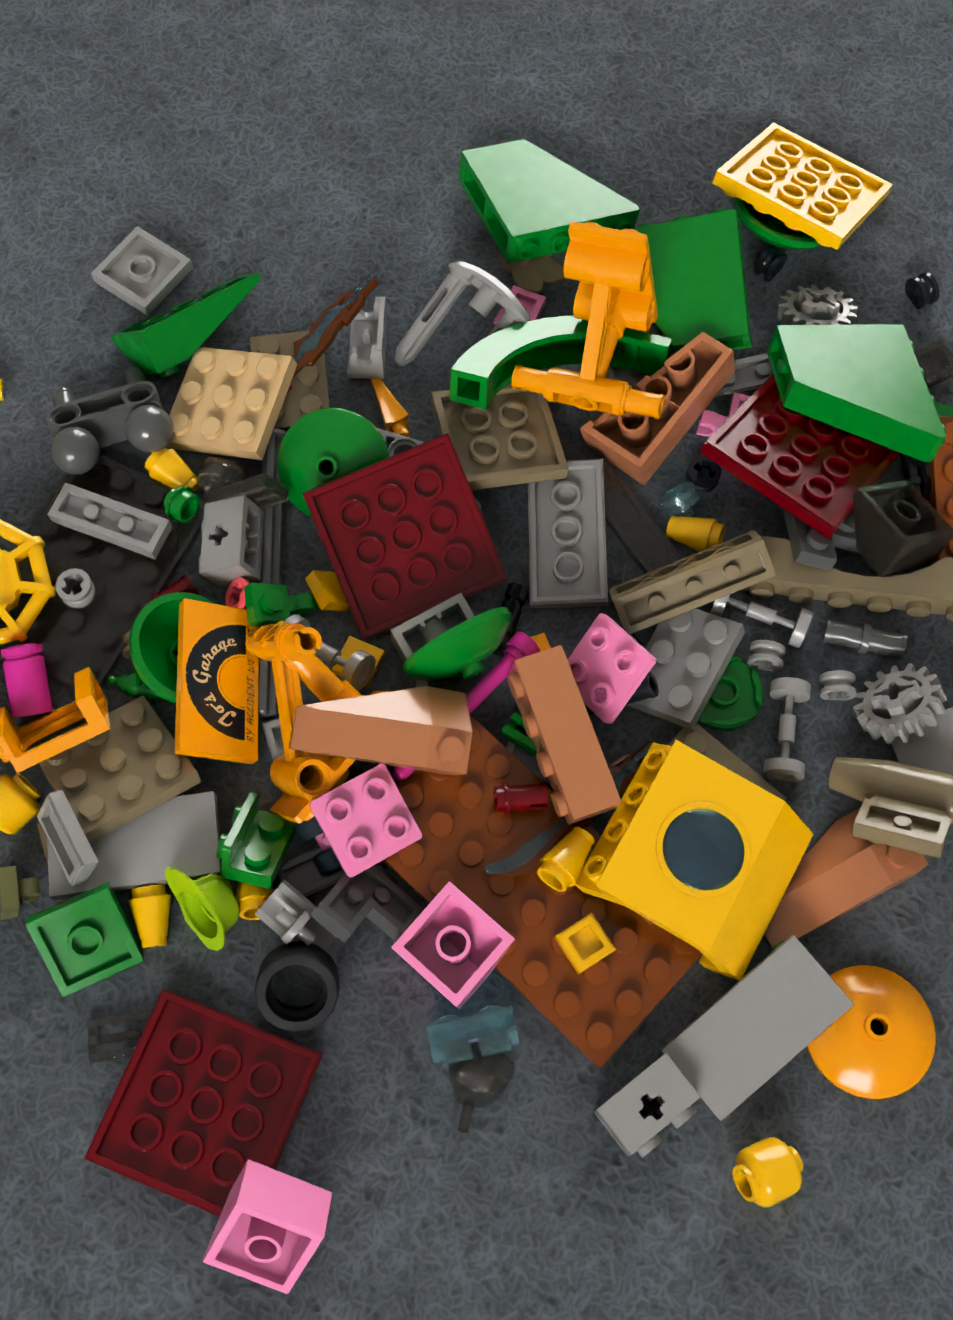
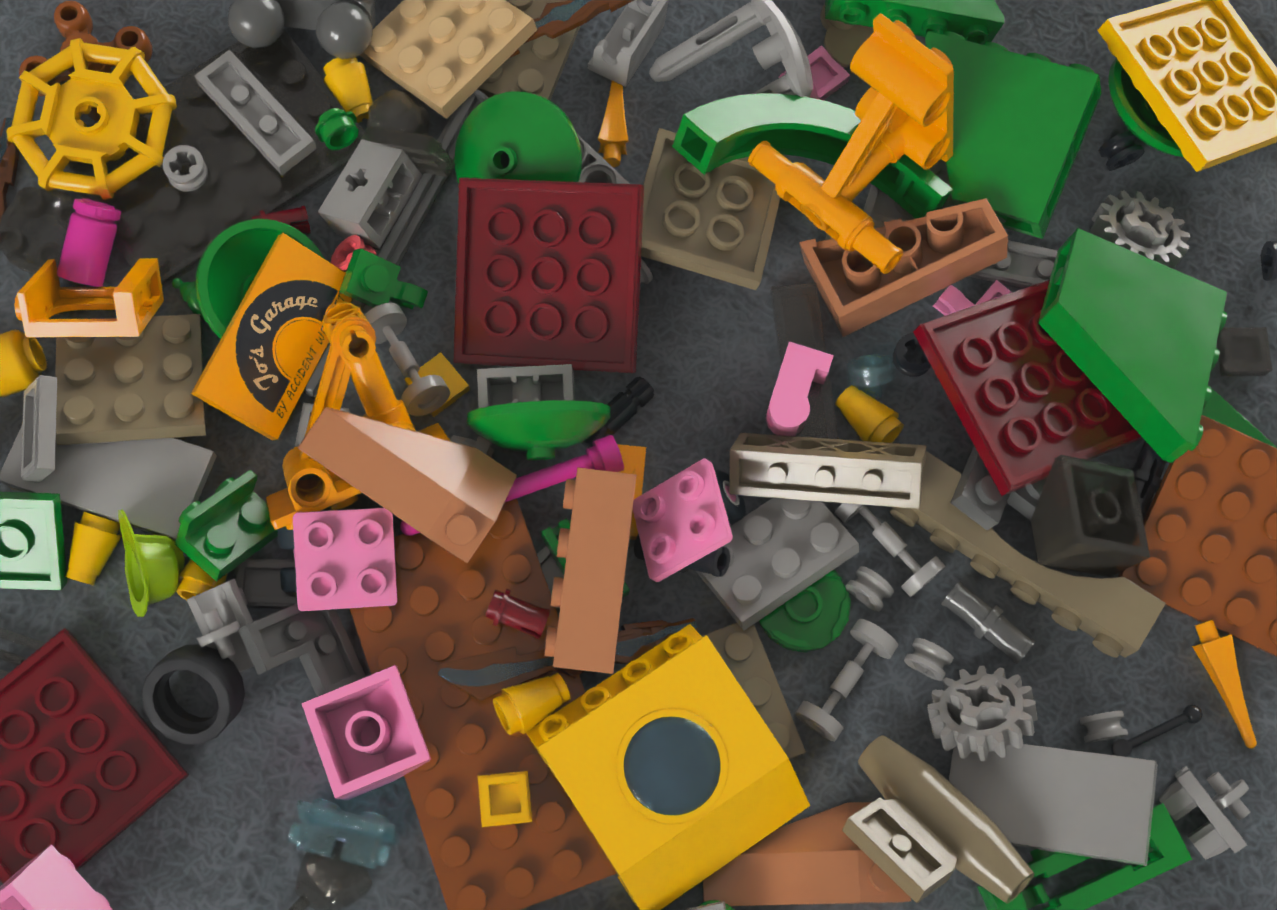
camera: 20 degrees right, 5 degrees up
yellow tile [305,570,350,611] -> none
light grey tile [528,459,608,608] -> none
none -> bright pink leg [766,342,834,436]

